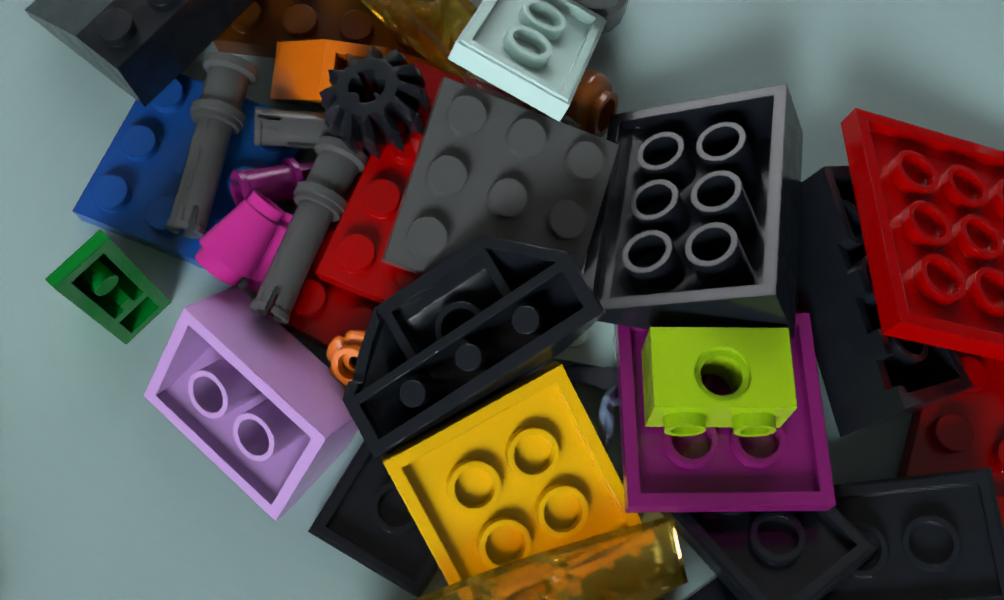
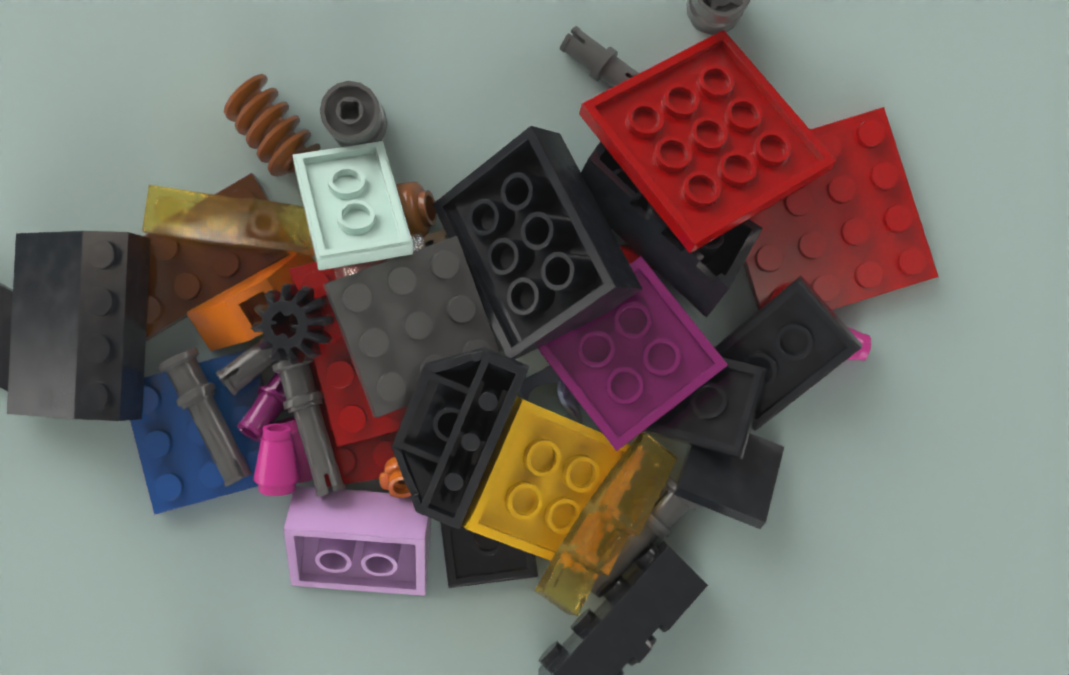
camera: 30 degrees left, 15 degrees up
green slope [45,230,171,345] -> none
lime brick [641,327,797,437] -> none
none -> dark grey pin [560,26,639,87]

